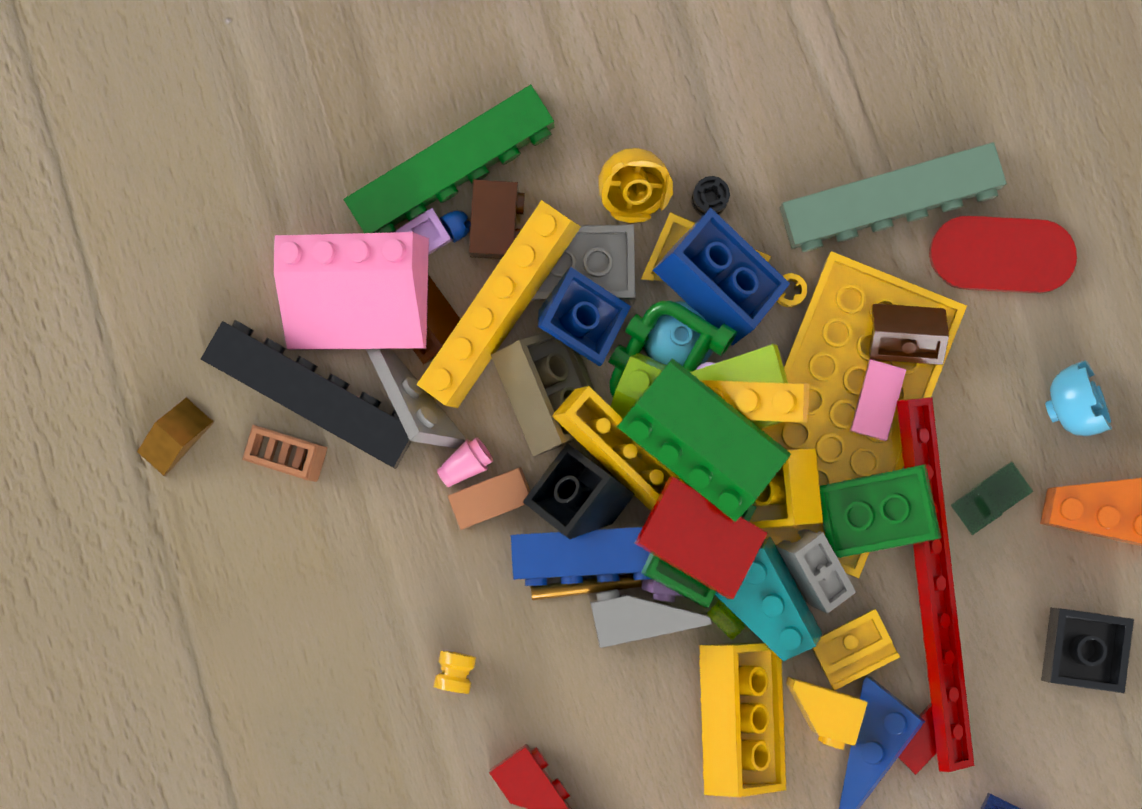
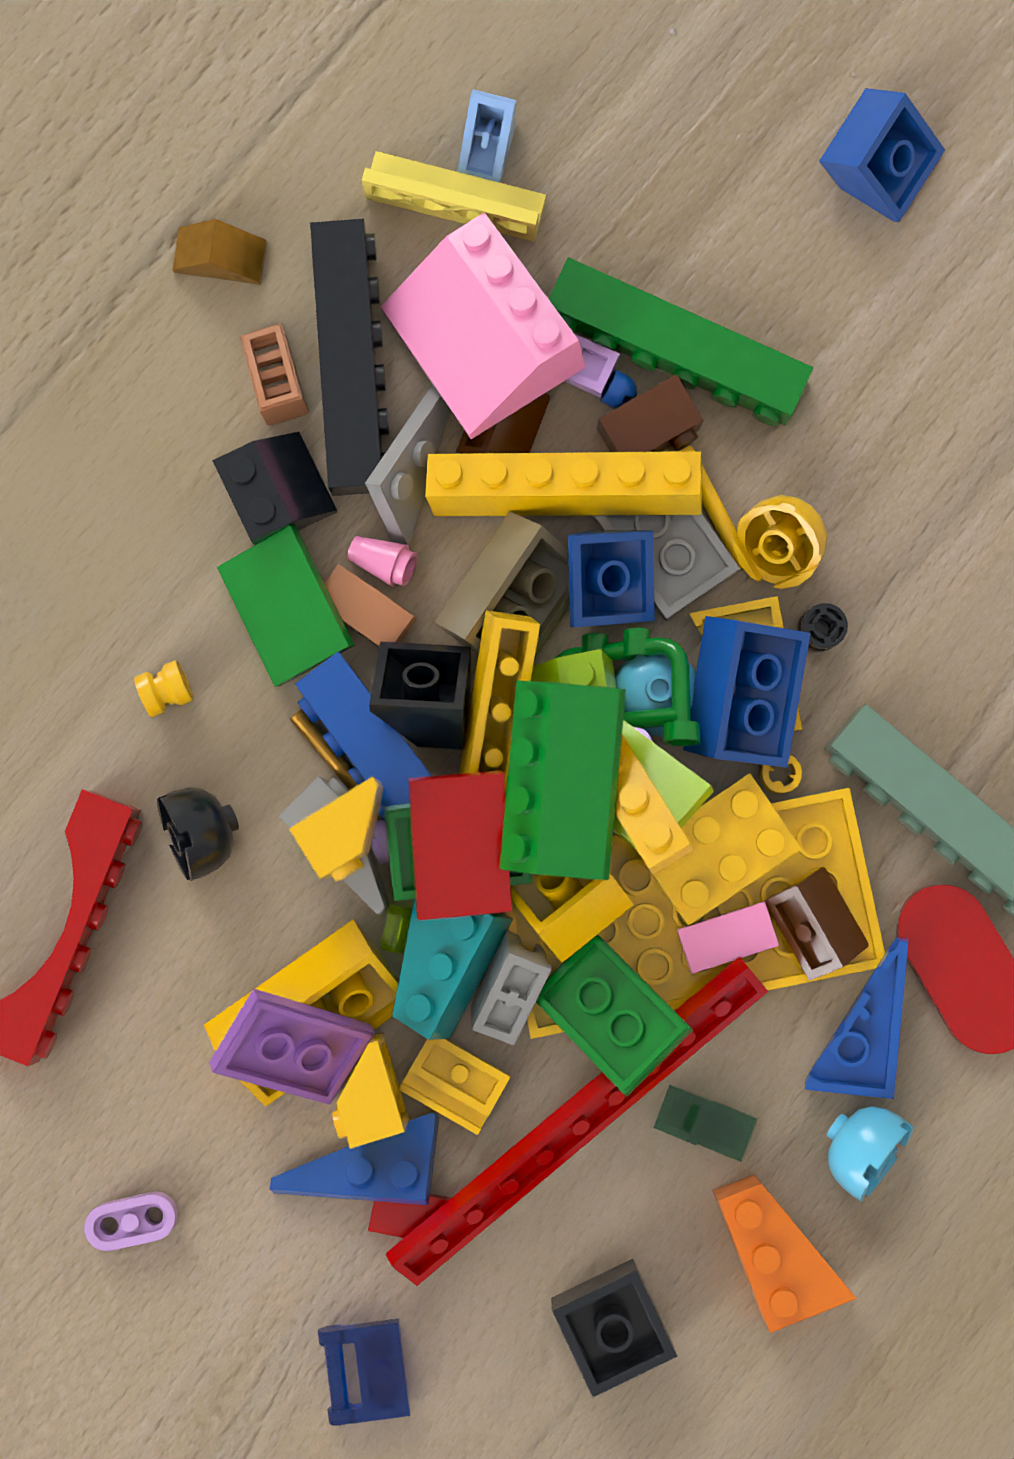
camera: 60 degrees right, 0 degrees up
none -> black cylinder [157,787,239,881]
none -> medium lavender tile [209,989,375,1105]
none -> black slope [212,431,338,545]
none -> green tile [217,525,355,687]
none -> yellow slope [289,777,384,882]
none -> light yellow fence [362,151,546,242]
none -> light blue slope [457,89,516,183]
none -> yellow plate [636,773,802,926]
none -> yellow bar [679,445,743,571]
none -> blue wing [805,937,908,1099]

